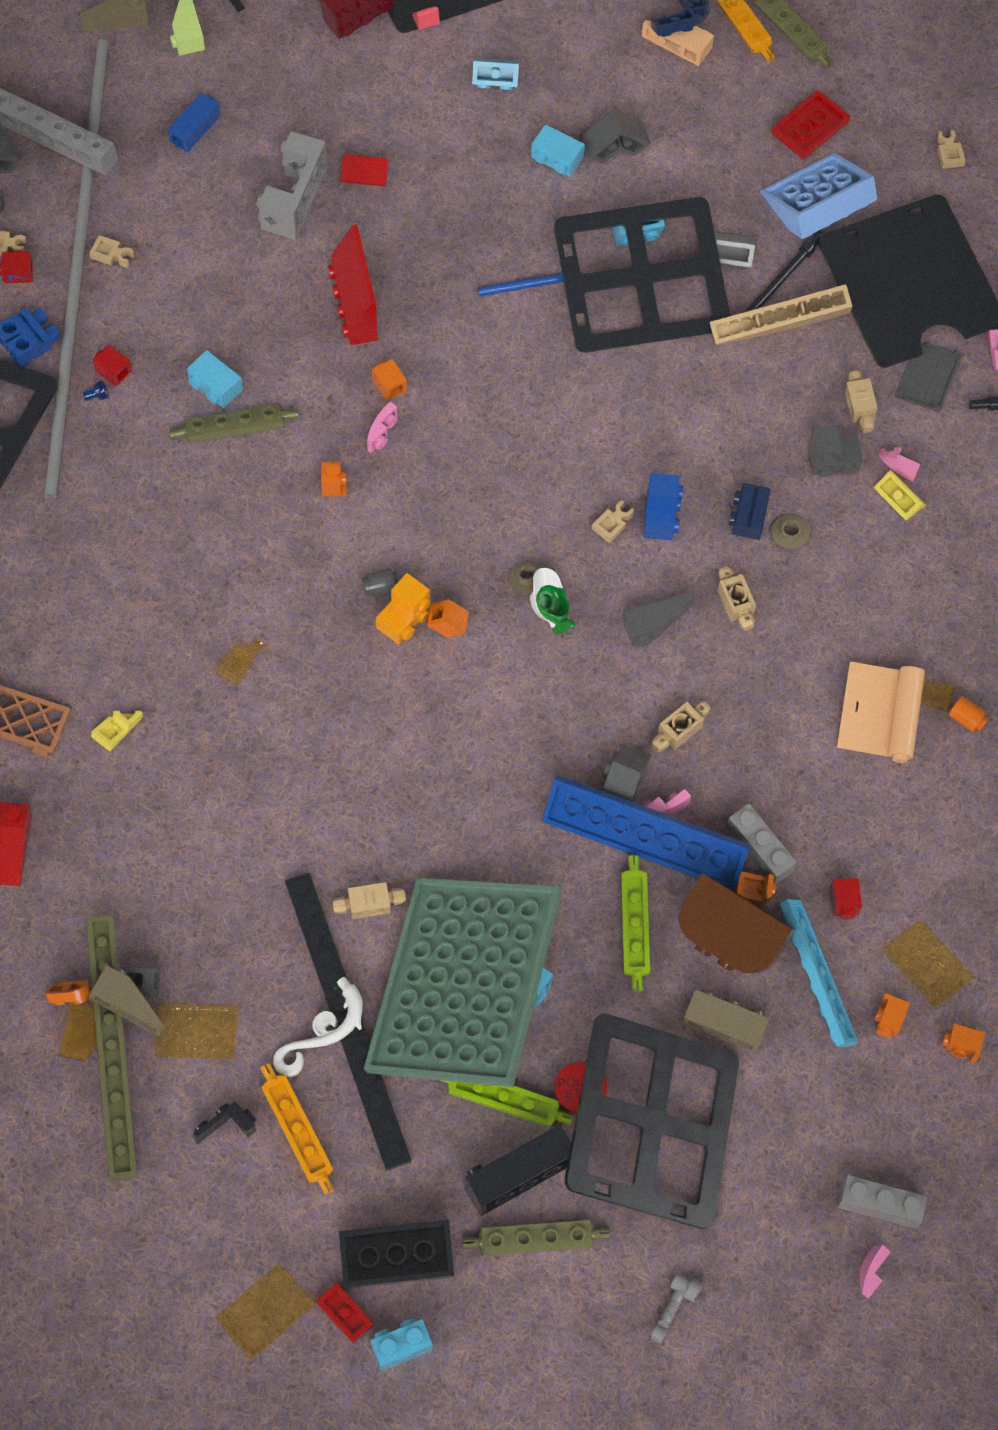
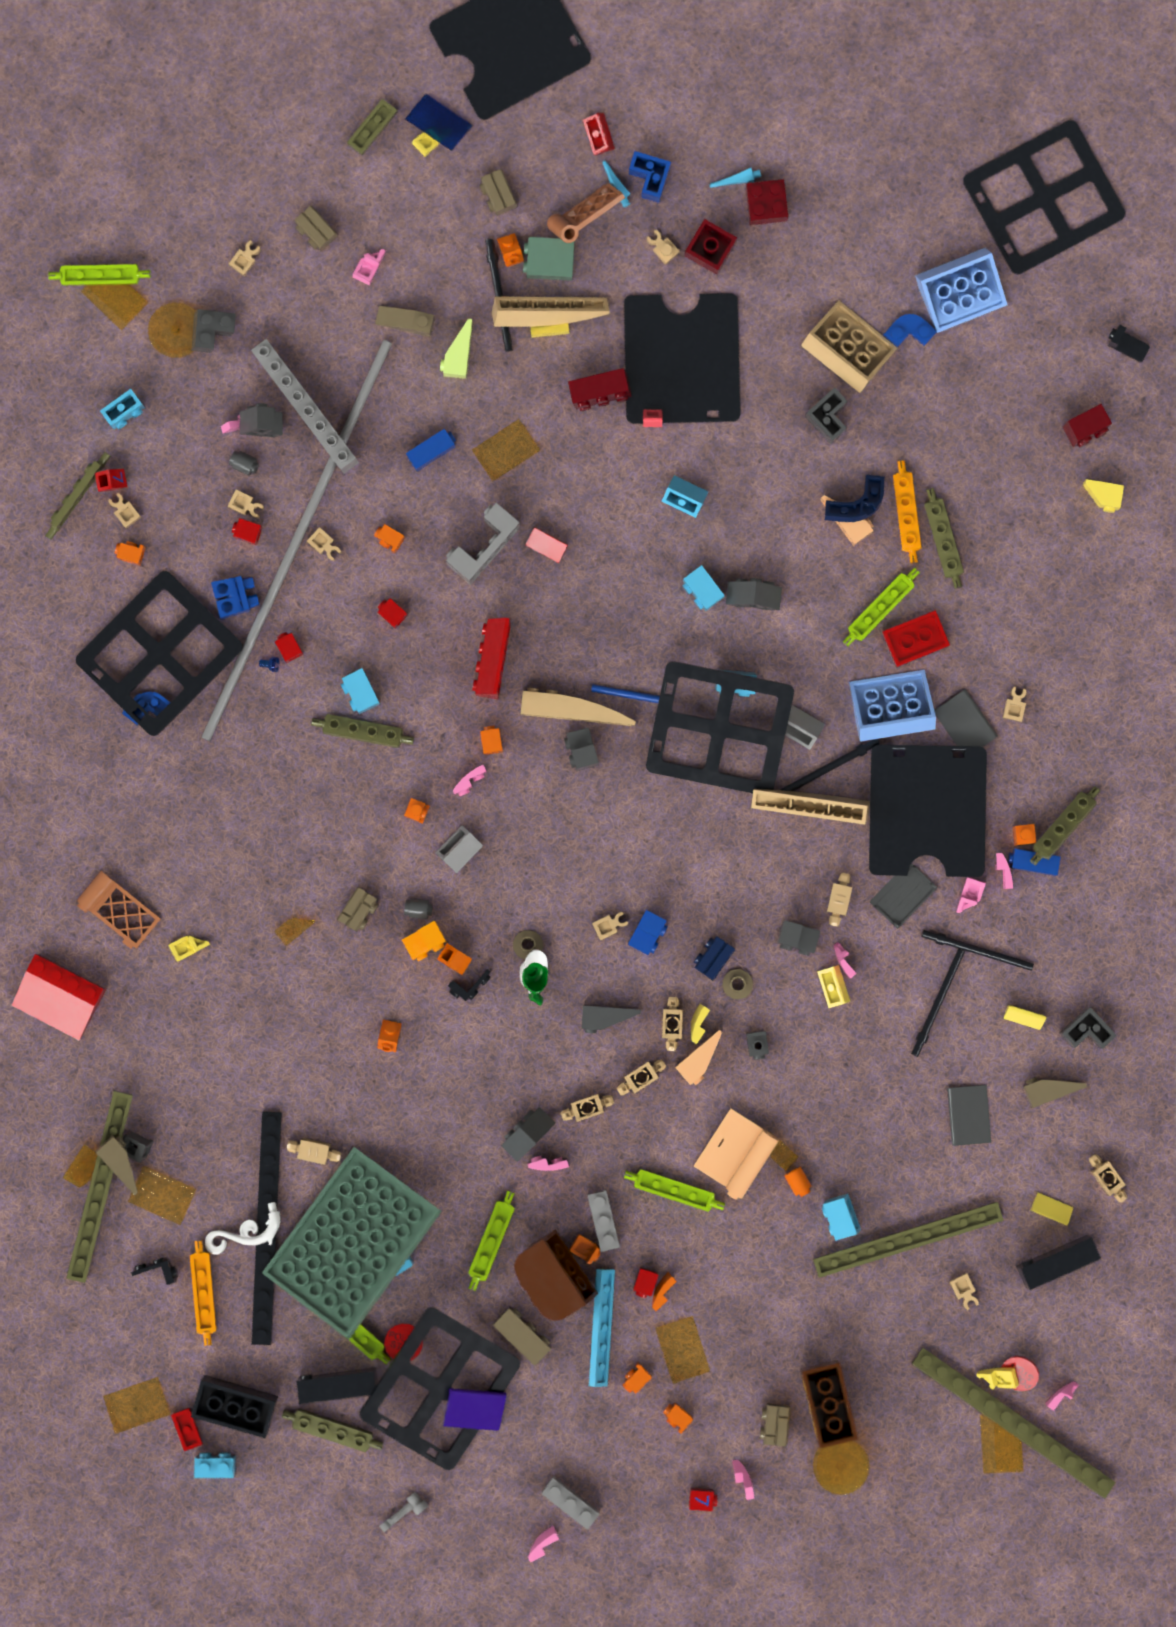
camera: 25 degrees right, 20 degrees up
orange plate [45,980,92,1005] -> none
blue plate [542,775,751,891] -> none
none -> dark tan brick [337,887,378,932]
none -> orange brick [374,524,405,554]
none -> red brick [377,598,408,629]
none -> orange bracket [377,1020,402,1052]
none -> light grey brick [436,826,483,873]
none -> dark purple piece [443,1388,506,1431]
none -> black bracket [448,969,491,1001]
none -> clear yellow piece [472,419,540,482]
none -> tan slope [521,688,636,726]
none -> dark grey brick [564,727,599,771]
none -> tan piece [617,1059,666,1095]
none -> lime plate [624,1169,725,1212]
none -> orange slope [652,1272,677,1311]
none -> light nougat slope [675,1030,722,1085]
none -> light yellow slope [691,1004,710,1044]
none -> dark grey brick [746,1031,769,1060]
none -> lime plate [842,568,920,647]
none -> dark grey piece [934,689,998,755]

